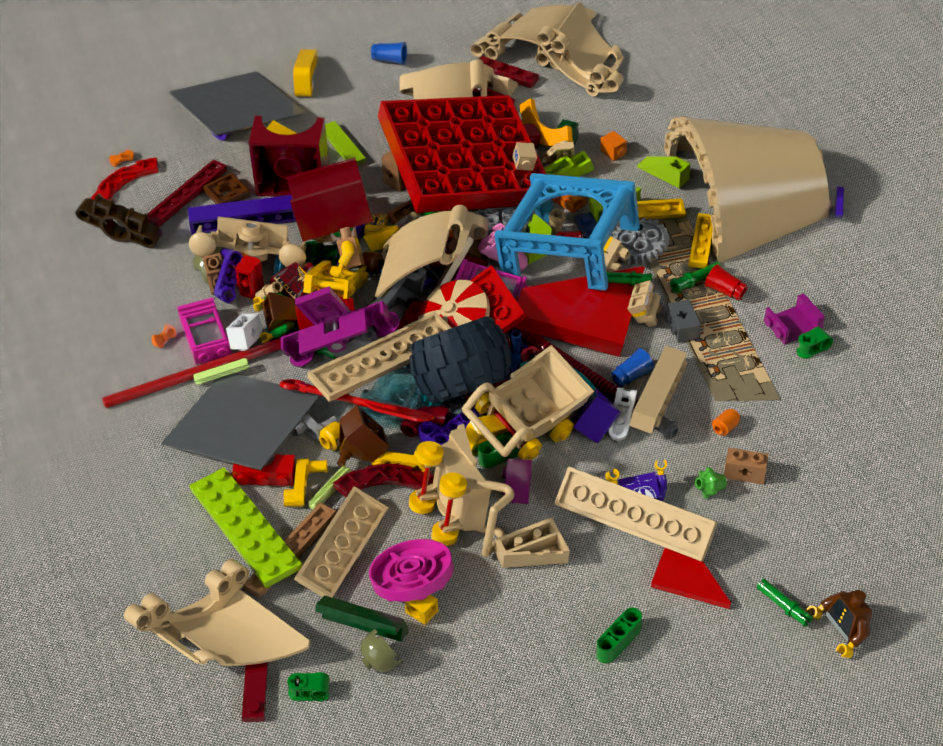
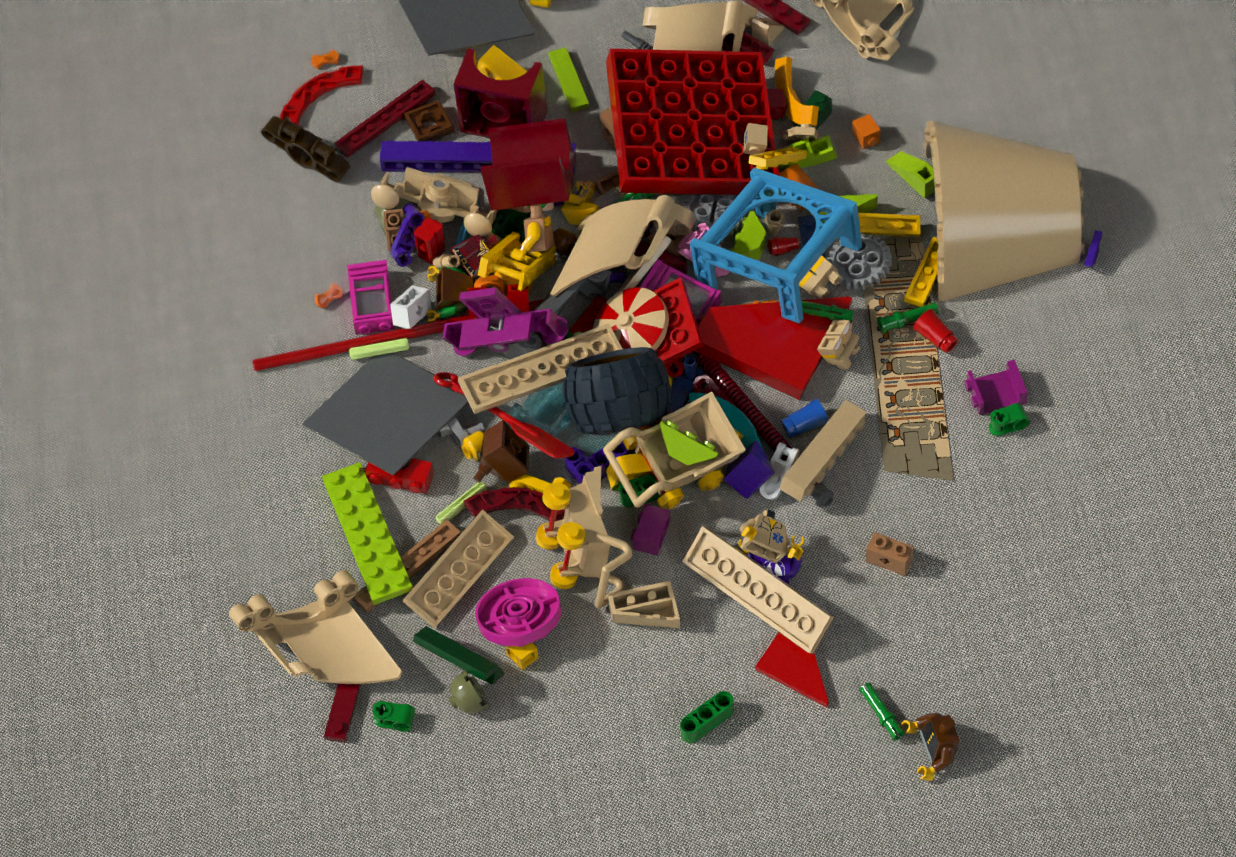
camera: 15 degrees right, 10 degrees up
yellow beam [283,459,328,507] -> none
dark red cylinder [400,405,451,437] -> none
dark grey brick [665,299,701,342] -> none
bright green rock [695,467,727,499] -> none
orange brick [712,409,740,436] -> none
none -> lime slope [659,420,718,465]
none -> tan torso [740,510,804,564]
none -> yellow plate [749,147,807,170]

